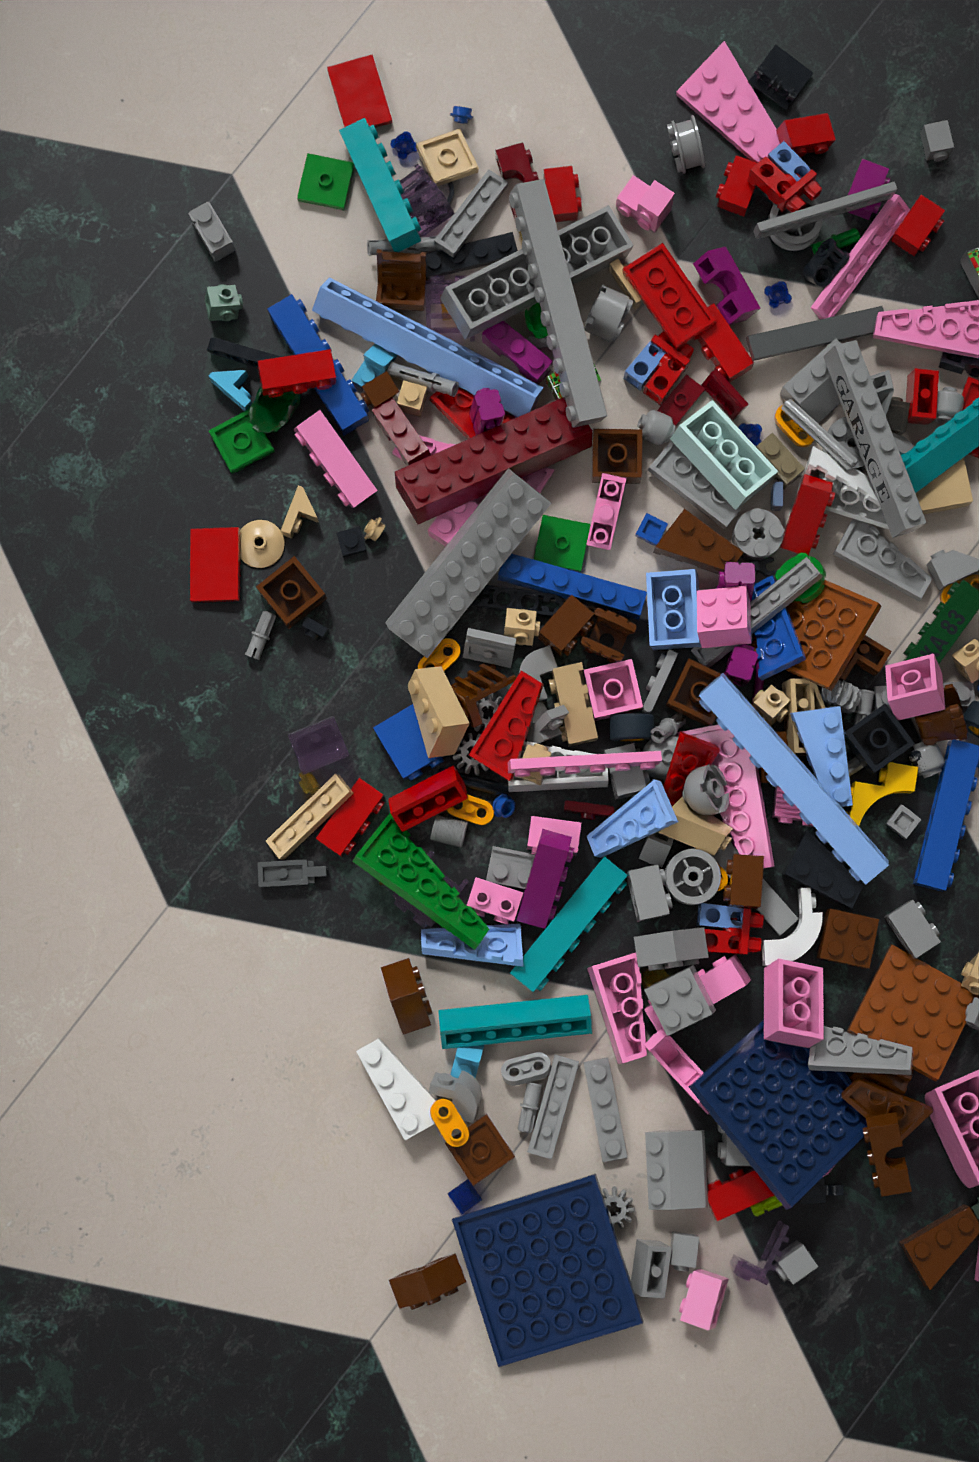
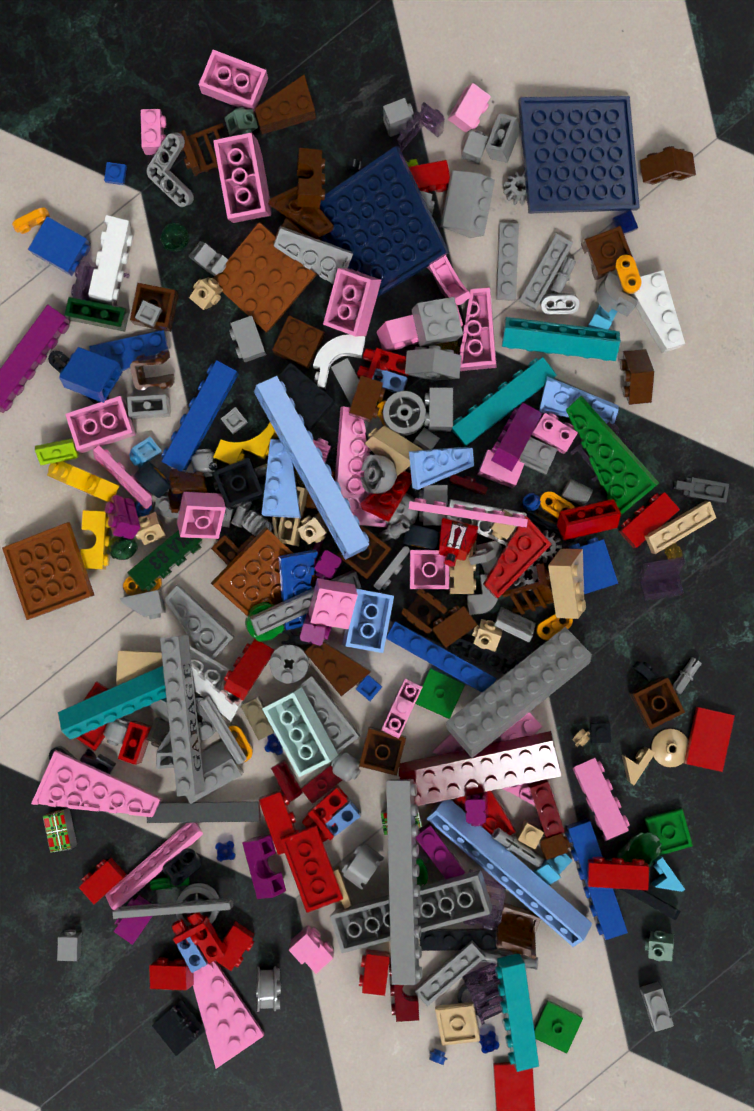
camera: 170 degrees left, 5 degrees up
sand blue tile [771,482,783,511] -> none
none -> red torso [439,518,478,566]

